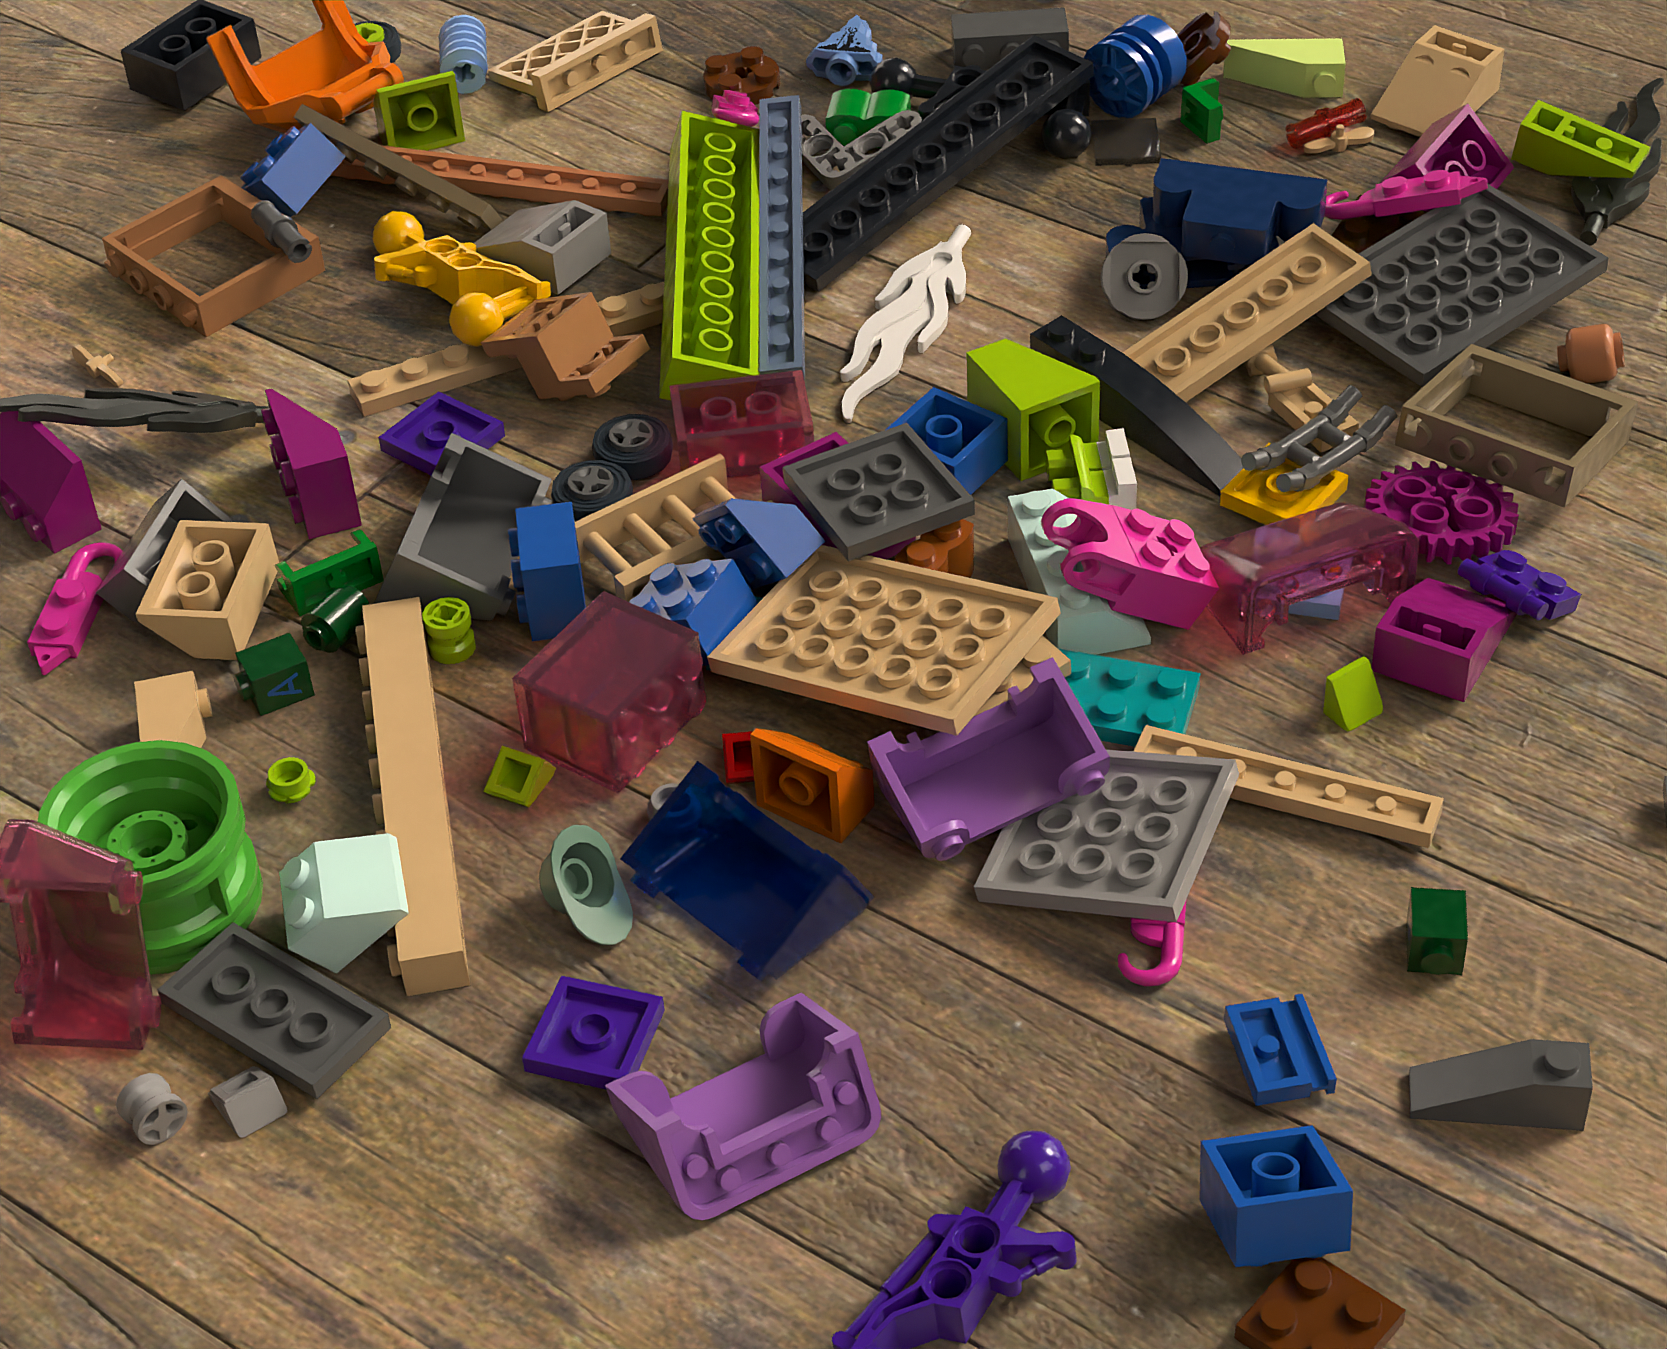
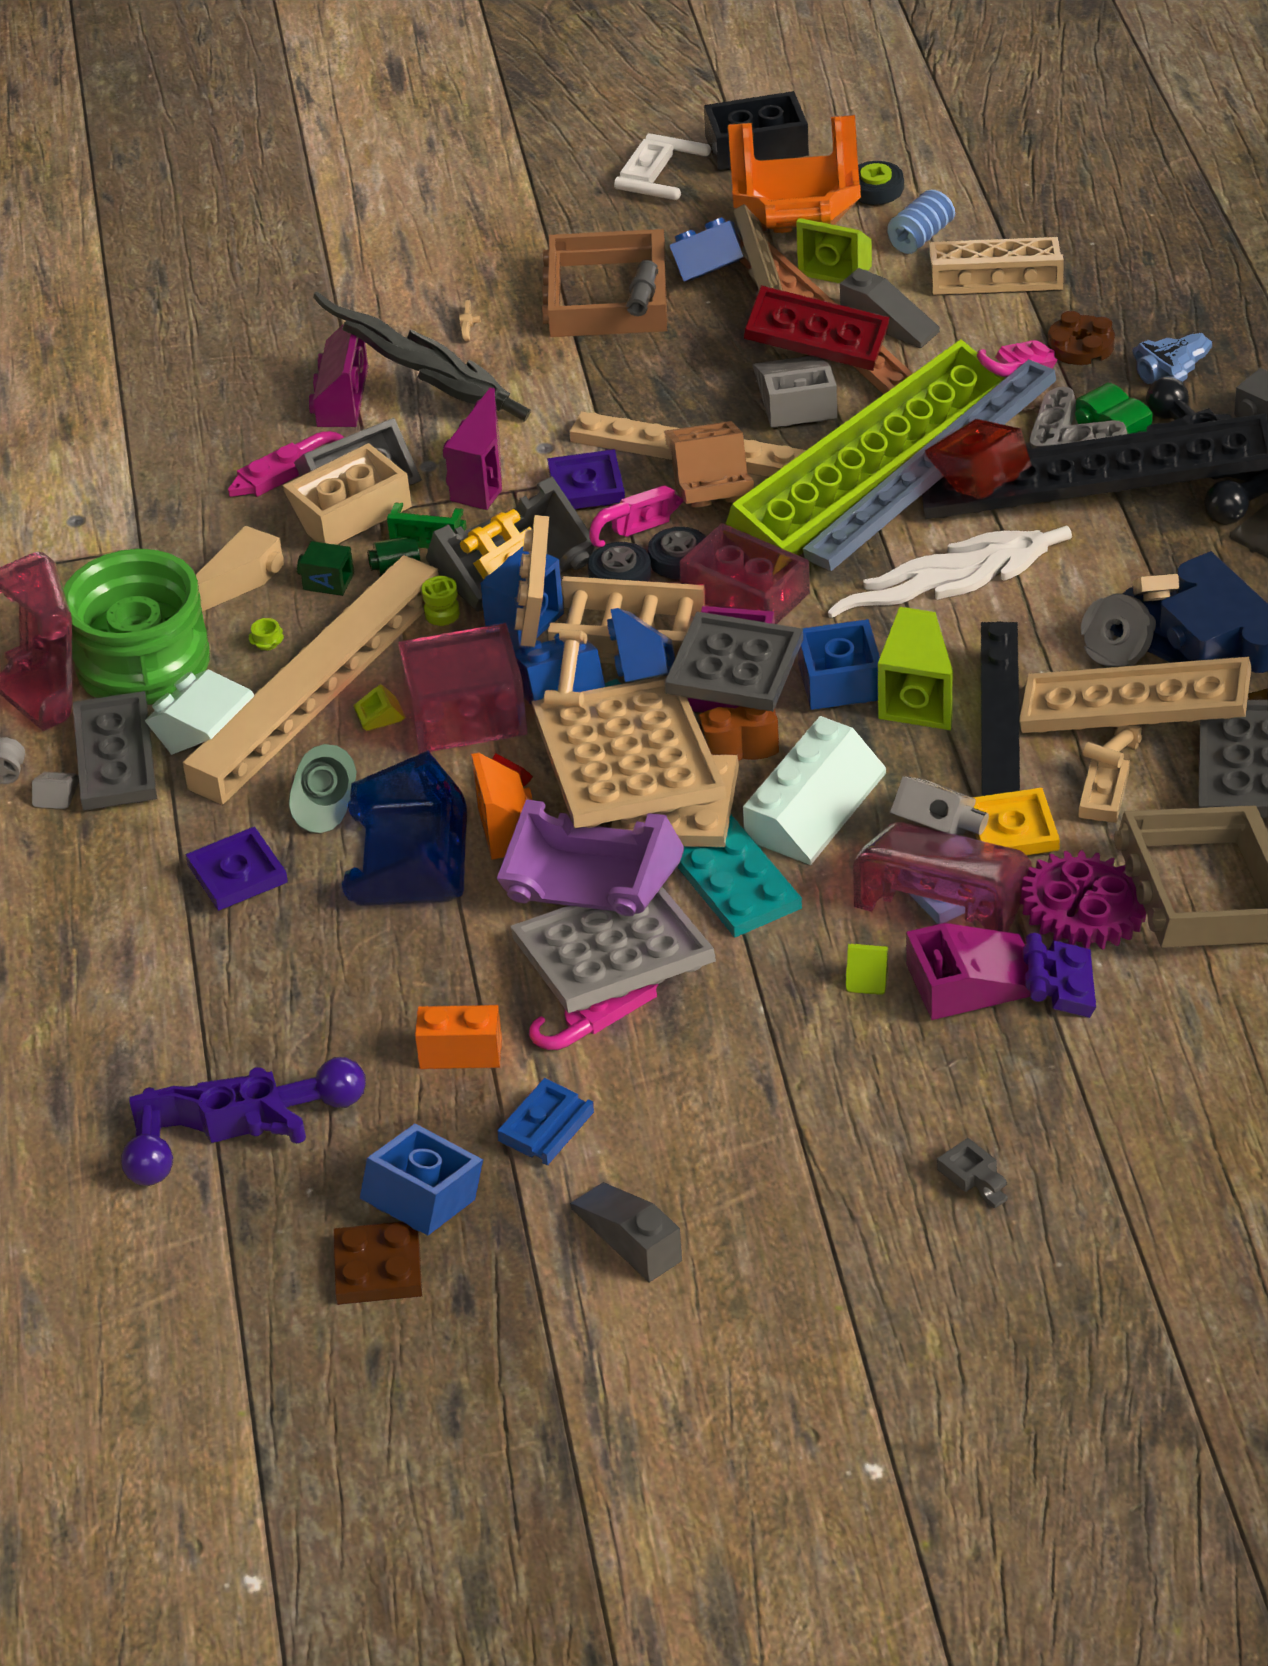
camera: 45 degrees right, 0 degrees up
yellow piece [373,211,551,346] -> none
medium lavender windscreen [605,993,881,1220] -> none
dark pink brick [1041,498,1219,630] -> none
hips [1046,428,1137,510] -> none
tan plate [1133,725,1444,848] -> none
dark grey piece [1241,385,1397,492] -> none
dark green brick [1406,887,1468,975] -> none
none -> orange brick [415,1005,502,1069]
none -> yellow plate [460,509,547,579]
none -> tan plate [515,515,549,647]
none -> tan piece [544,629,587,707]
none -> dark pink plate [589,485,684,548]
none -> white plate [614,133,711,200]
none -> dark red plate [744,285,890,371]
none -> dark grey slope [840,268,940,348]
none -> light grey torso [890,776,989,835]
none -> clear red slope [925,419,1032,498]
none -> tan plate [1133,574,1179,601]

